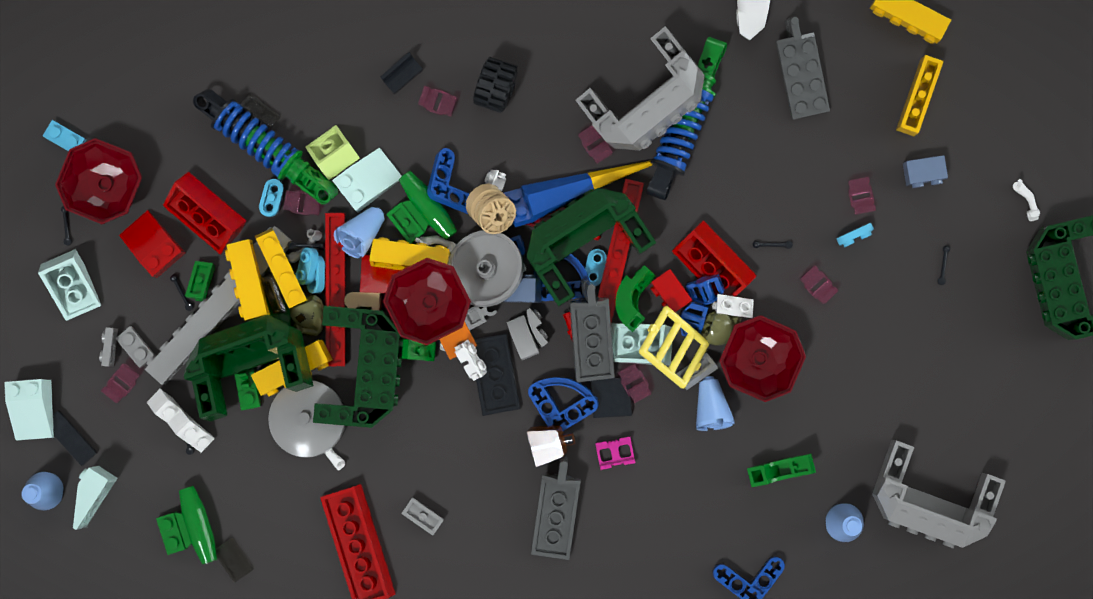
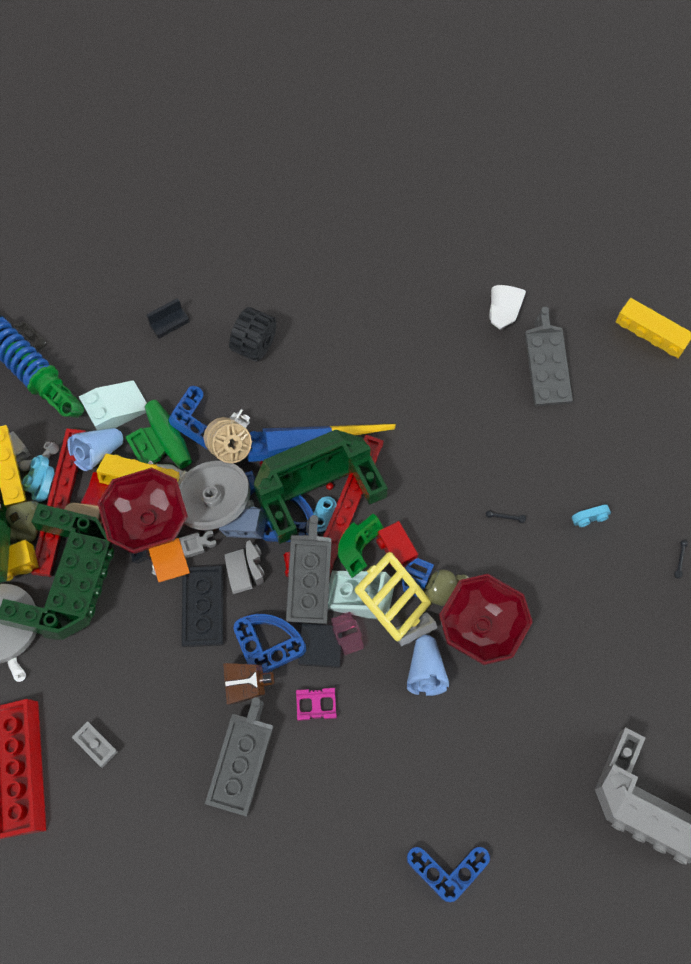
camera: 10 degrees right, 20 degrees down
medium azure plate [259,179,284,217] -> none
clear pink piece [283,190,321,216] -> none
black hinge [287,241,325,250] -> none
yellowish green slope [305,125,360,180] -> none
green plate [402,339,436,361] -> none
clear pink piece [418,86,457,117] -> none
white hinge [454,339,487,381] -> none
light grey wedge [576,26,704,151] -> none
clear pink piece [578,126,613,164] -> none
piece [647,37,727,200] -> none
red slope [672,221,757,297] -> none
blue piece [686,274,725,305] -> none
white hinge [712,294,754,319] -> none
green arch [747,454,816,487] -> none
clear pink piece [800,266,839,304] -> none
light blue cone [826,504,864,542] -> none
clear pink piece [848,177,876,215] -> none
yellow brick [896,55,944,136] -> none
sand blue brick [903,155,948,188] -> none

